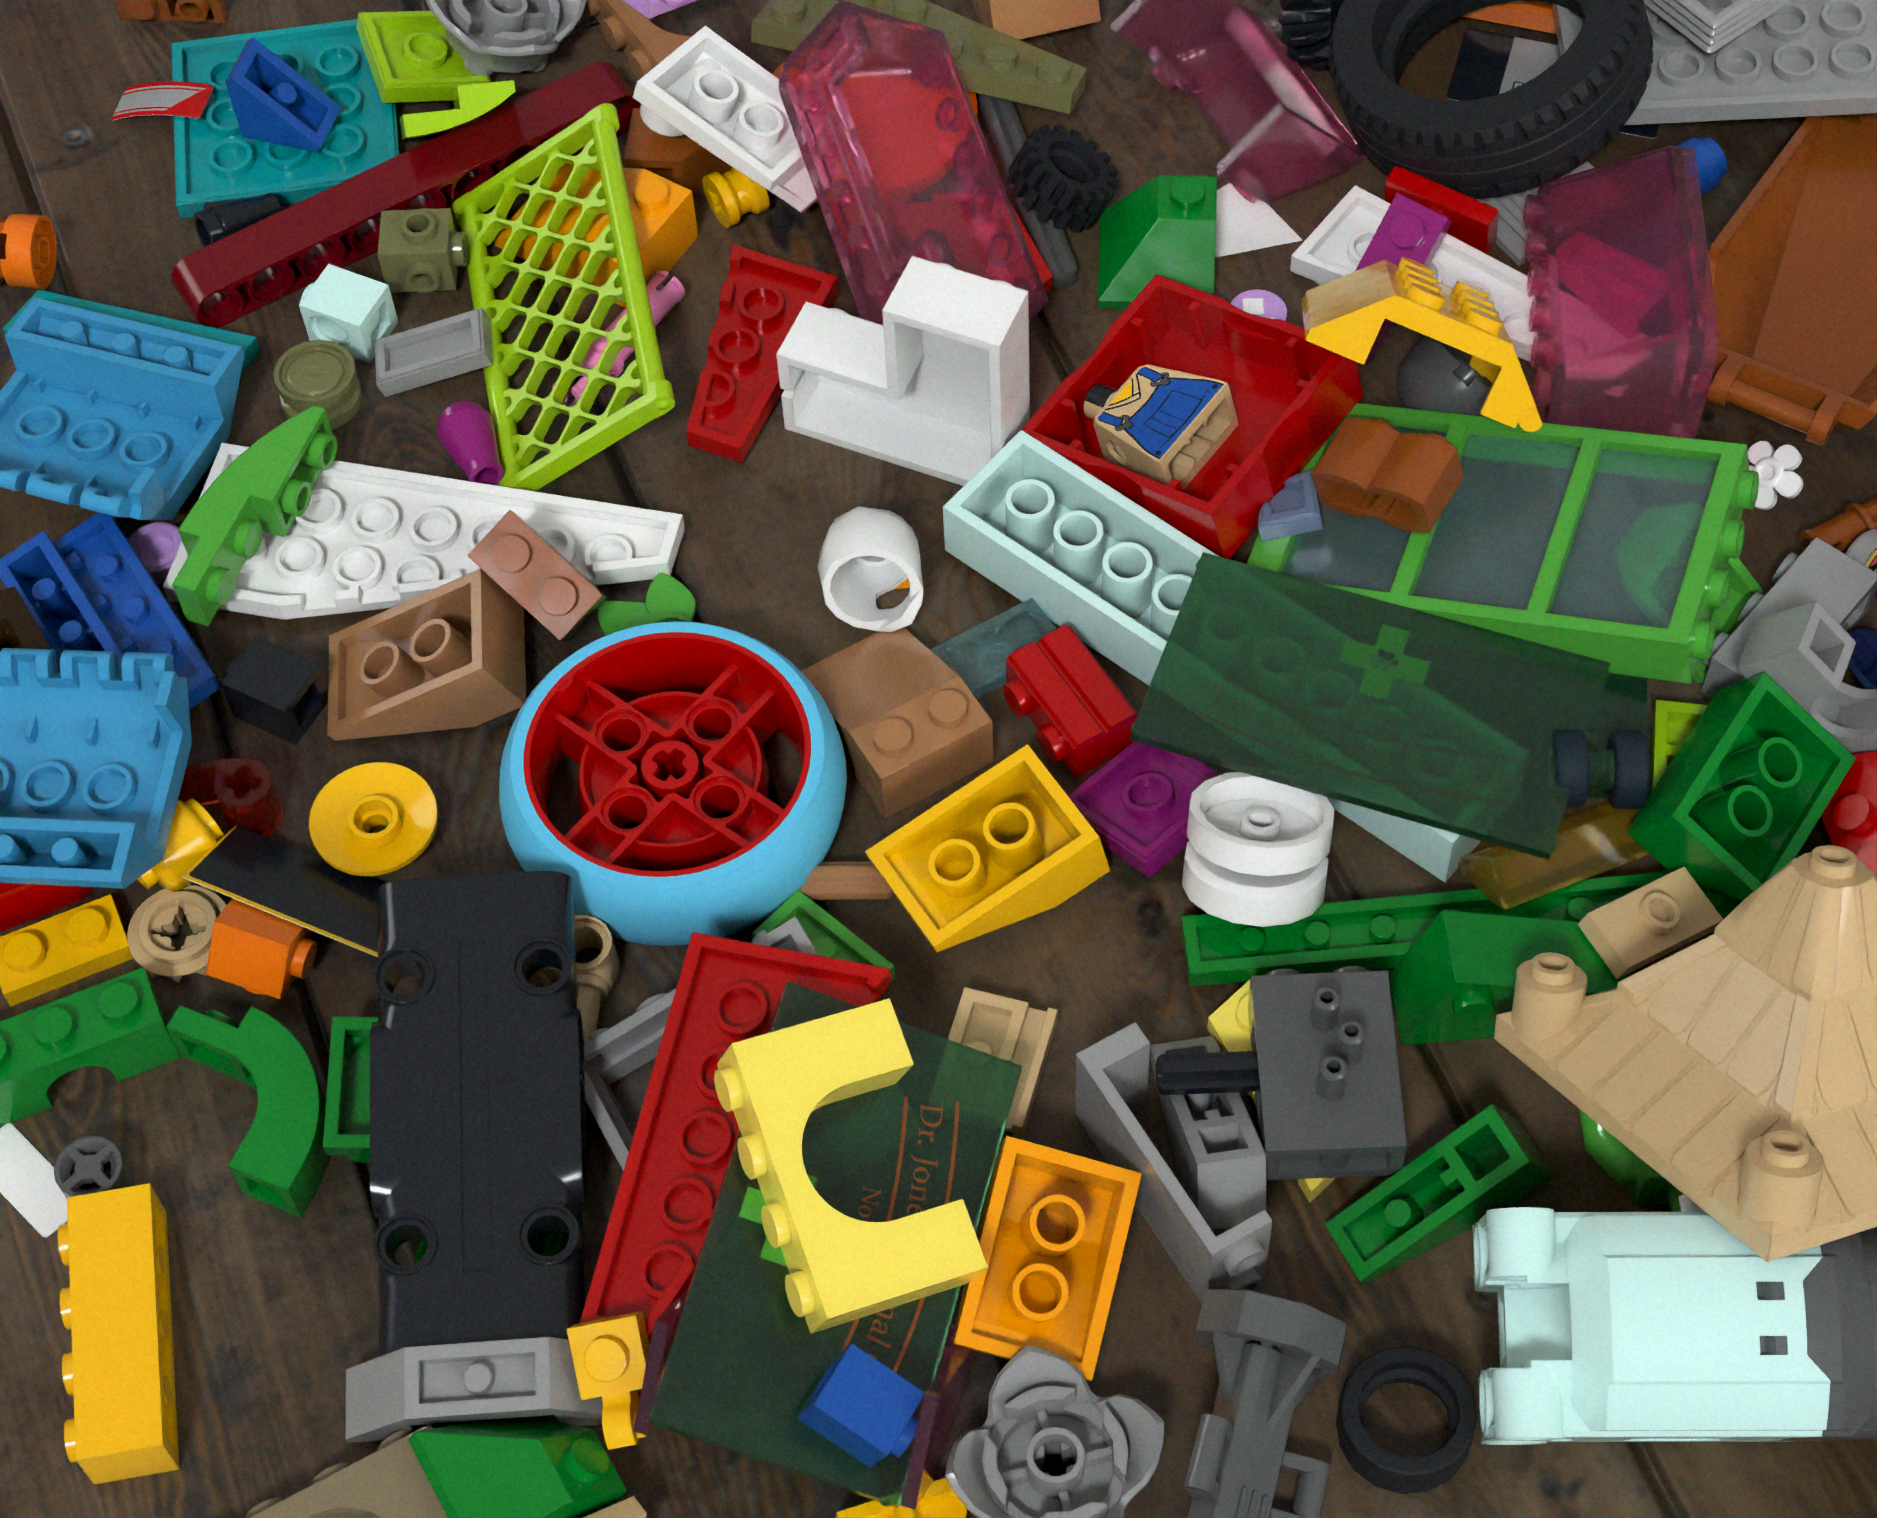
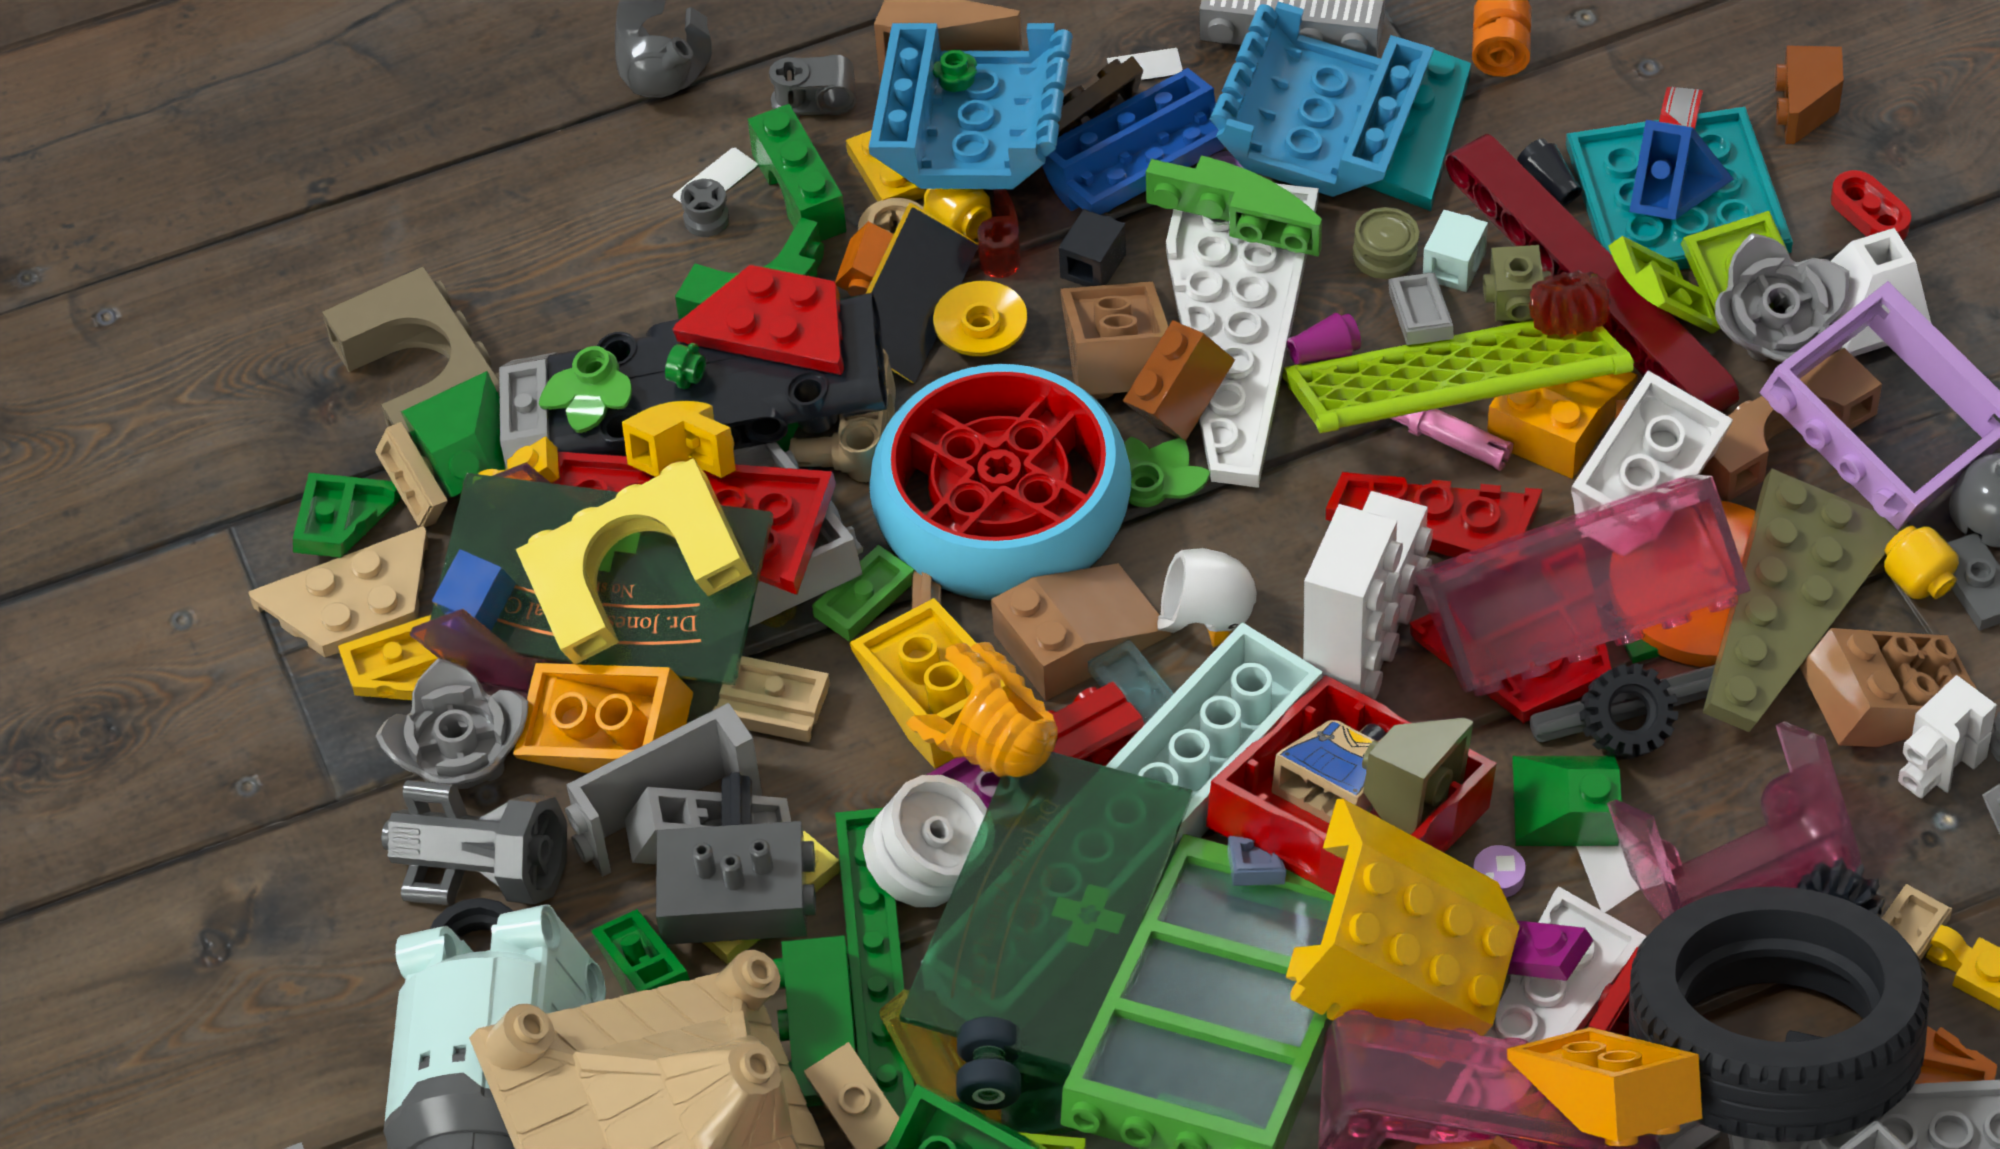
camera: 90 degrees right, 5 degrees down
yellow brick [58,1183,180,1485] -> none
dark orange brick [1311,418,1464,533] -> none
none -> bright green plate [539,346,632,433]
none -> yellow brick [622,401,736,478]
none -> green plate [665,343,706,389]
none -> red wing [672,265,844,375]
none -> light orange hair [906,642,1058,777]
none -> olive slope [1362,718,1473,835]
none -> light orange slope [1507,1027,1702,1146]
none -> clear red gear [1528,270,1611,337]

